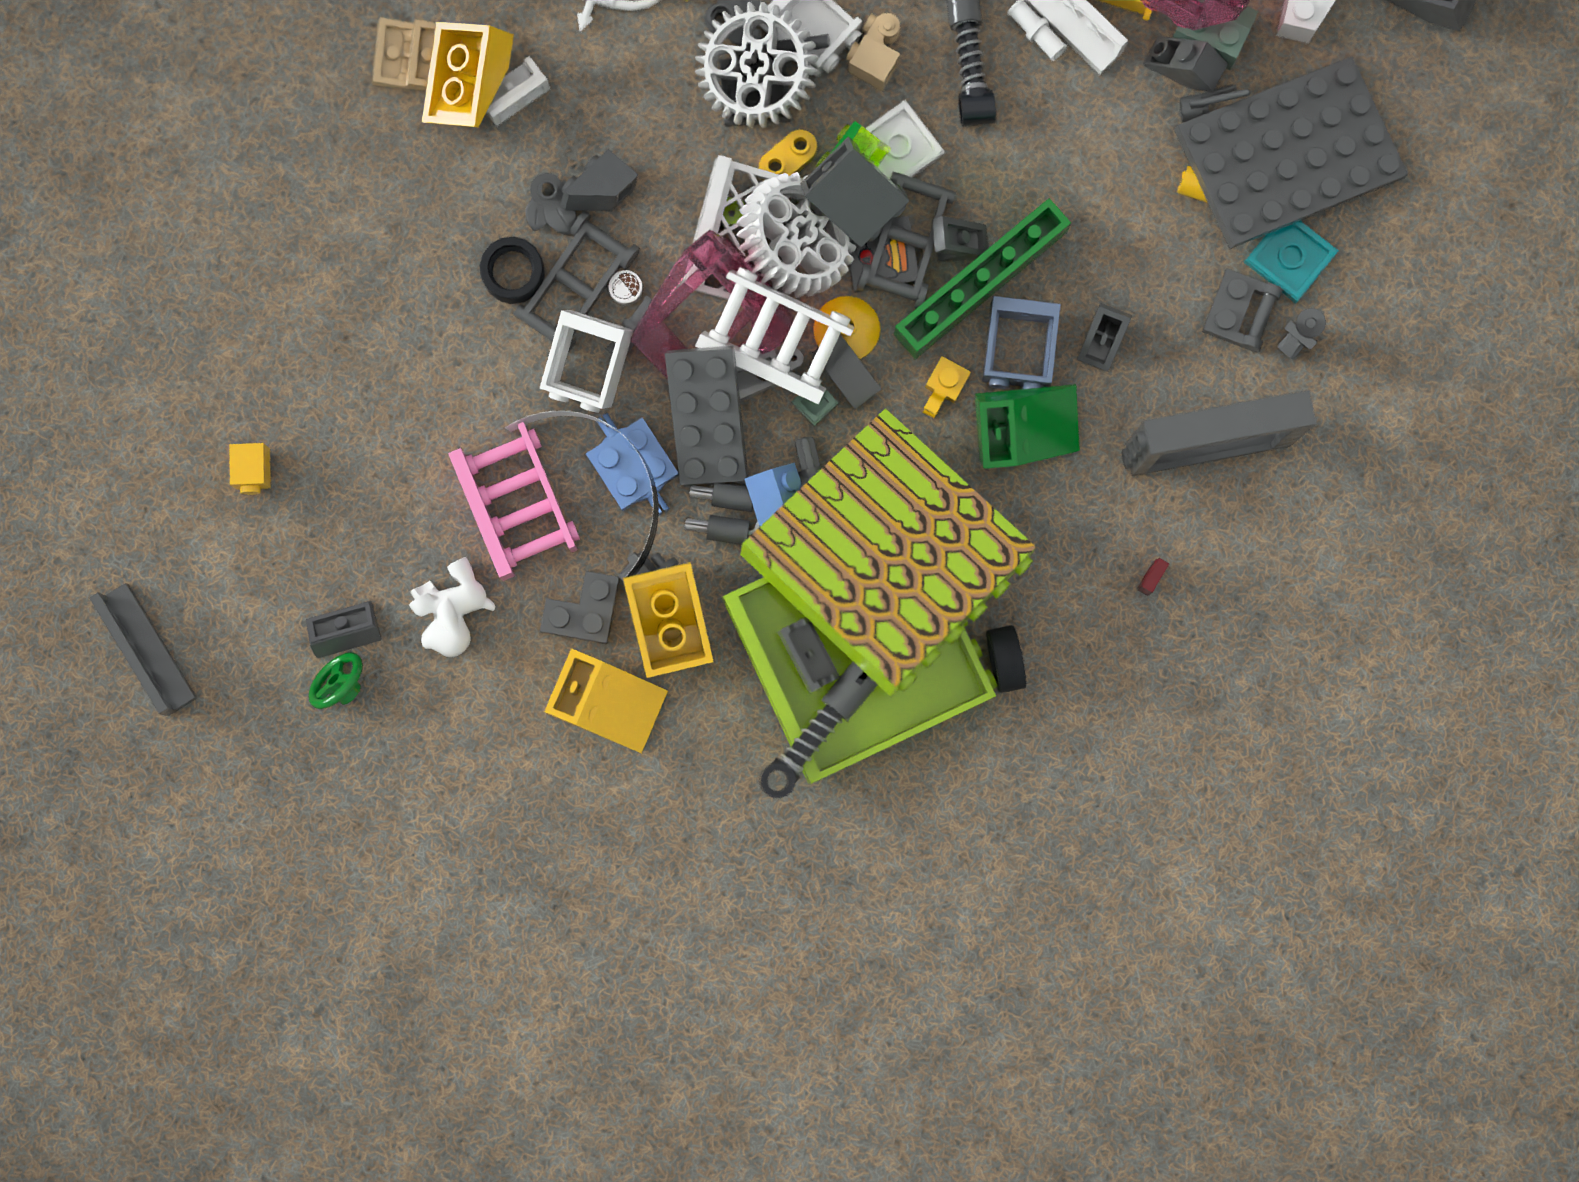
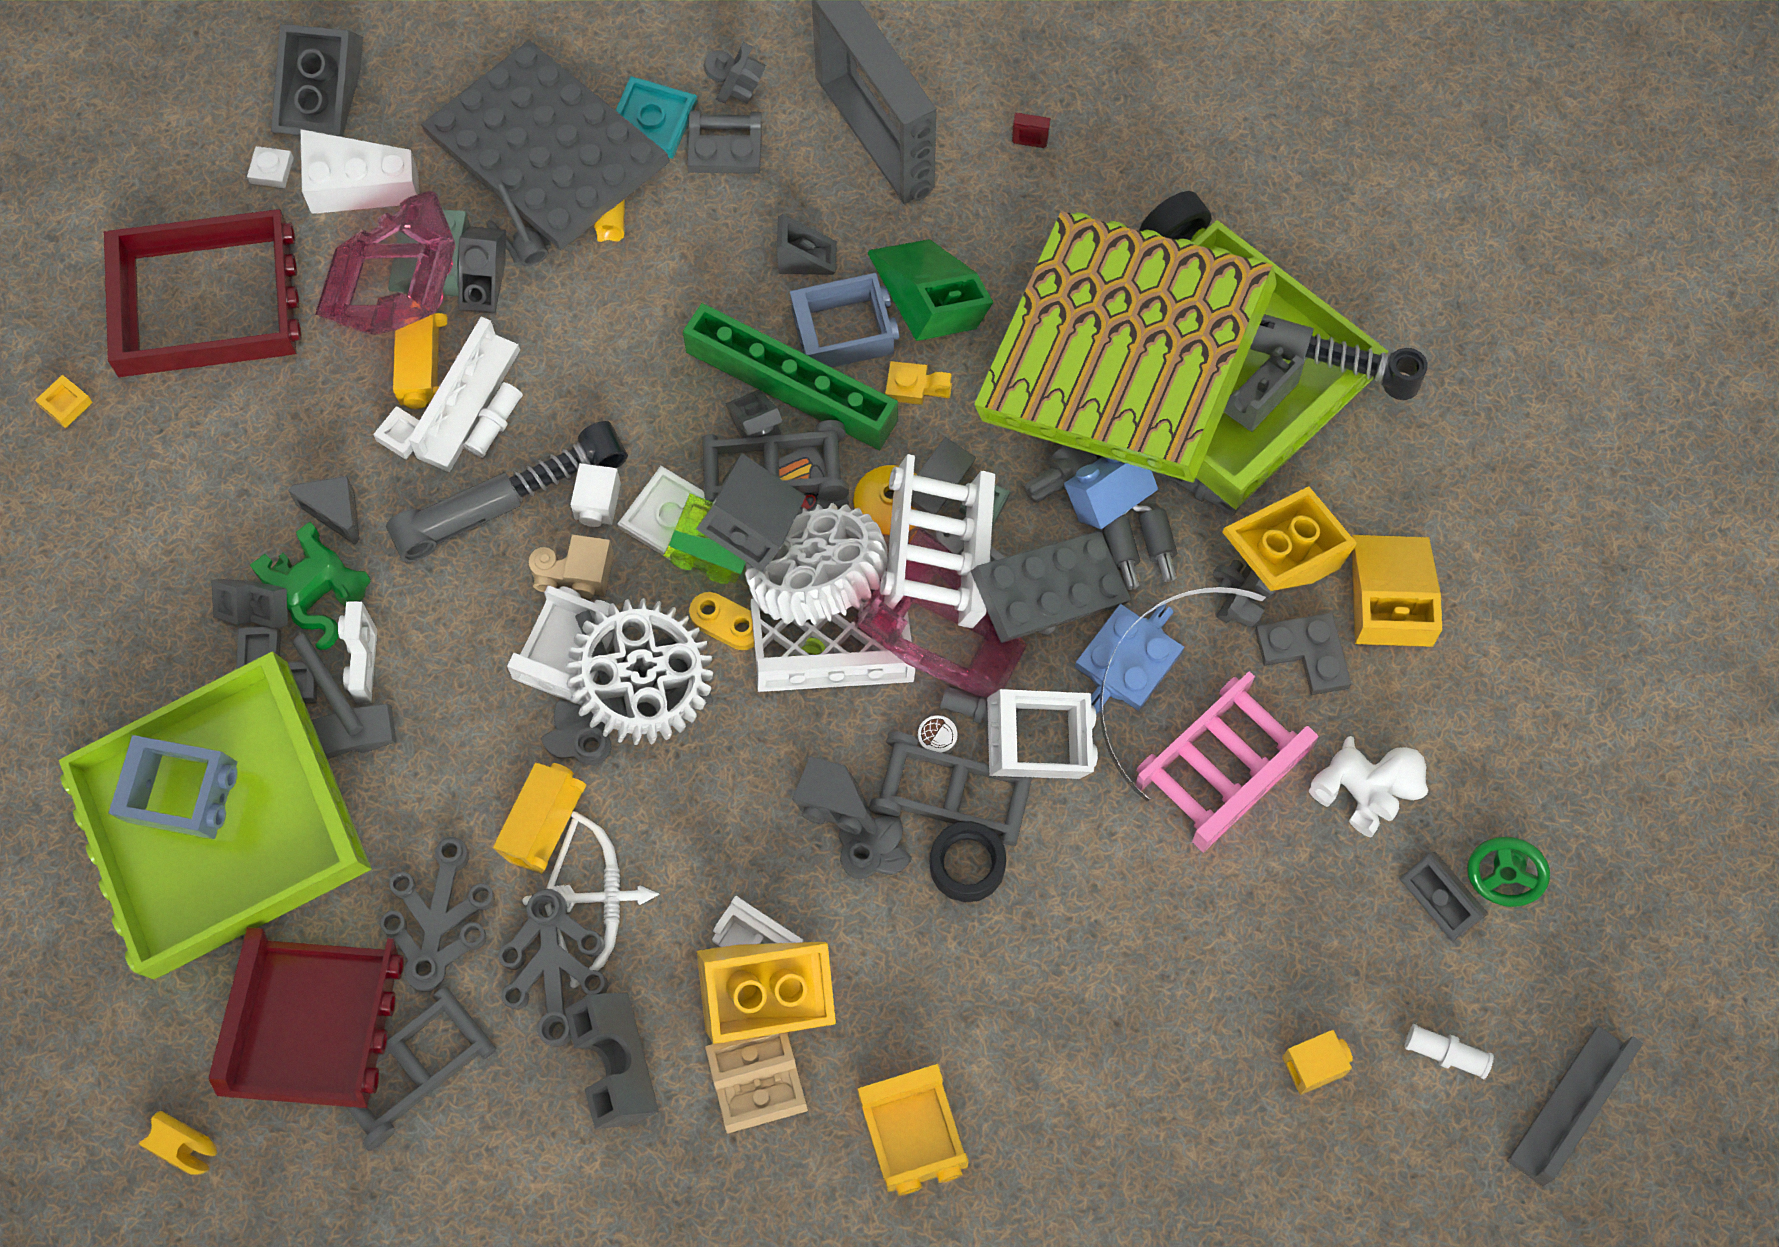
camera: 110 degrees left, 15 degrees down
none -> white brick [570,463,621,527]
none -> yellow panel [858,1064,969,1196]
none -> white pin [1404,1024,1494,1079]

